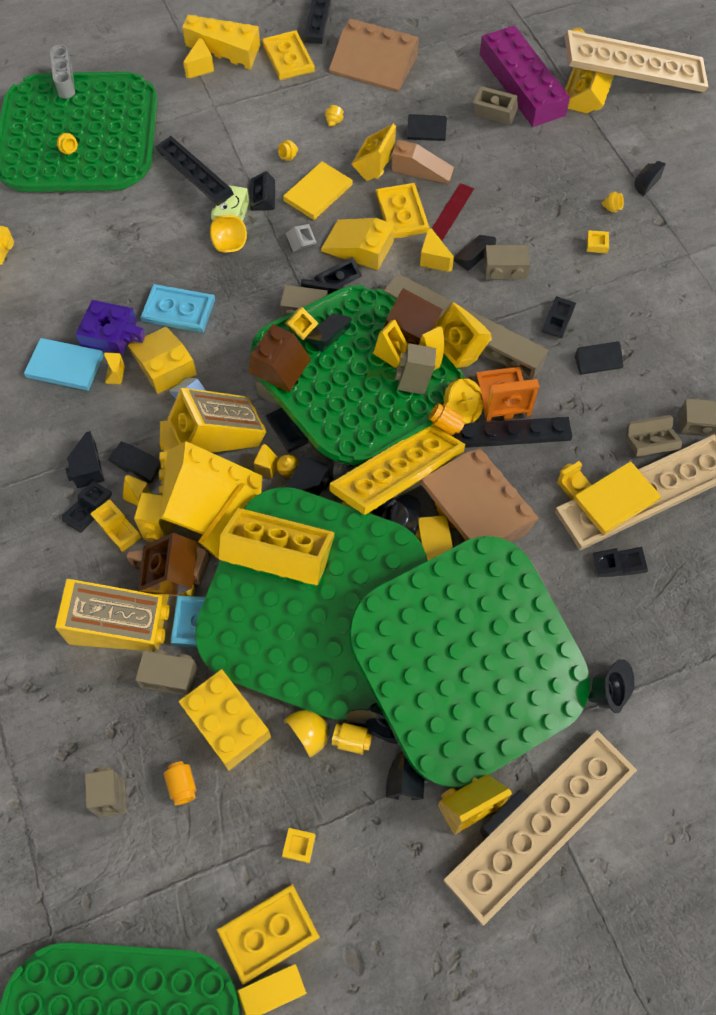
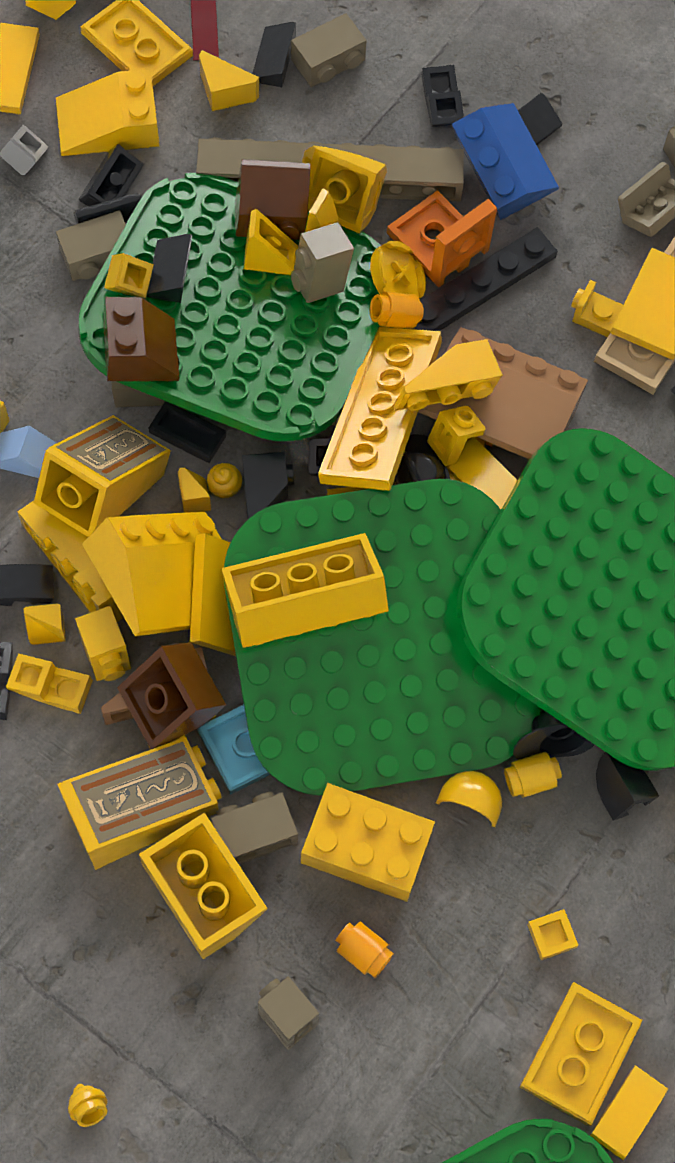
camera: 35 degrees left, 5 degrees up
none -> yellow slope [139,812,267,959]
none -> yellow slope [393,339,503,411]
none -> yellow bracket [427,406,486,466]
none -> blue slope [452,103,559,220]

